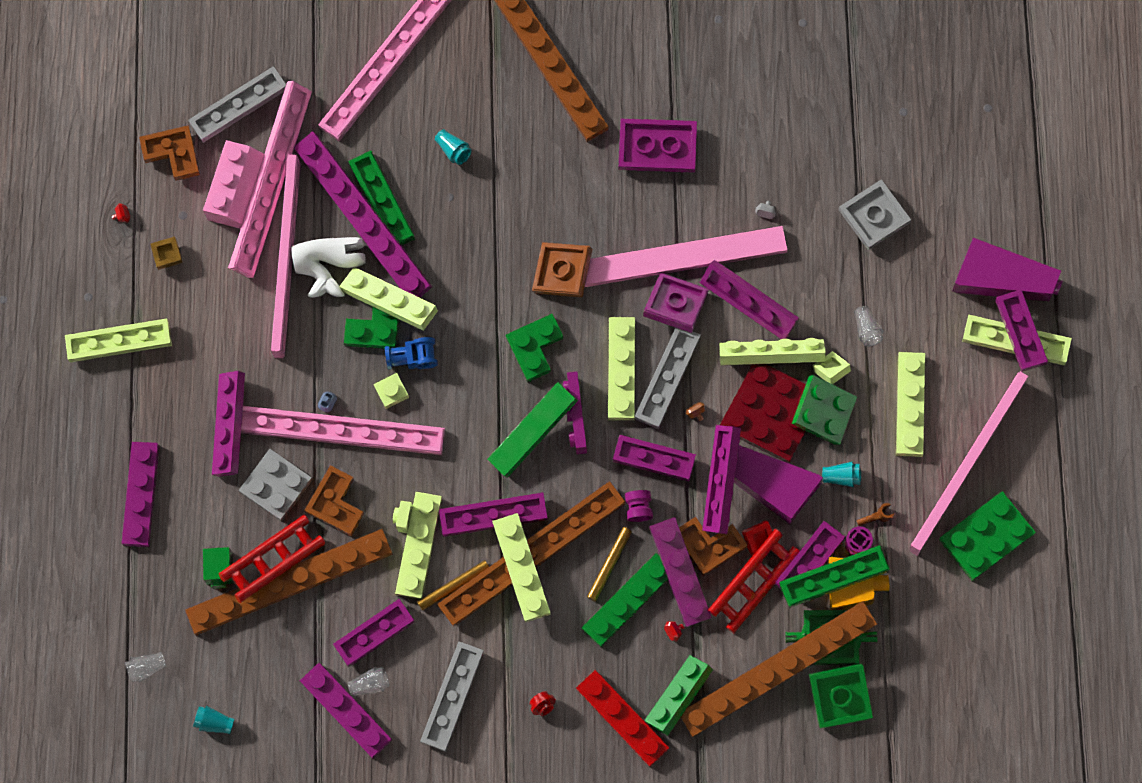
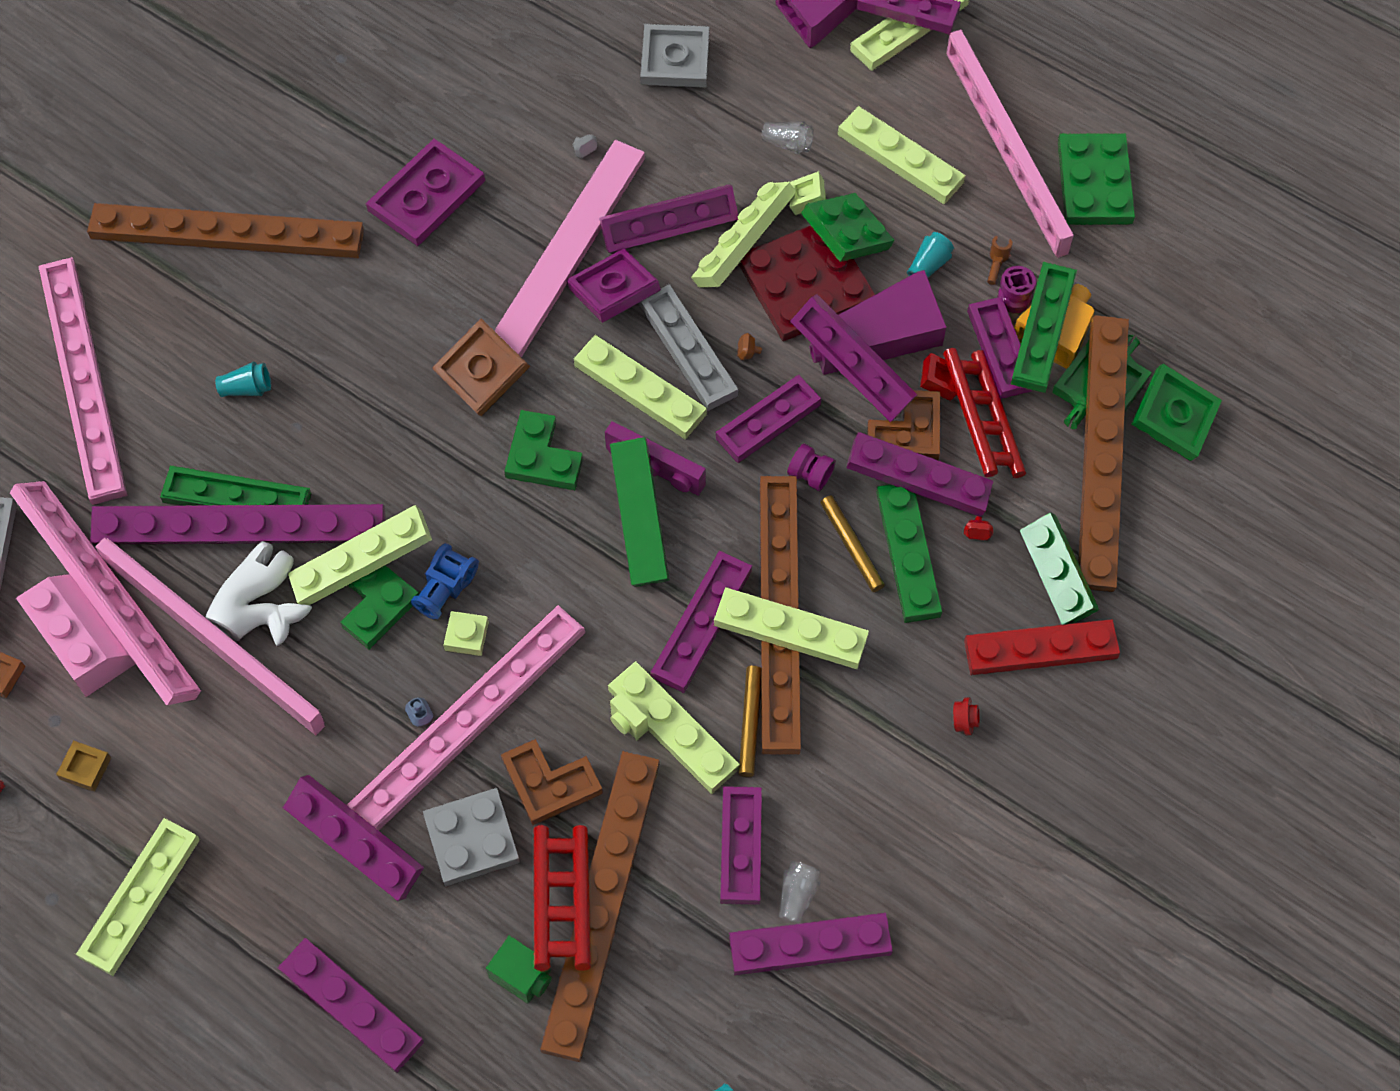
camera: 60 degrees left, 10 degrees down
light grey plate [420,641,484,752] -> none

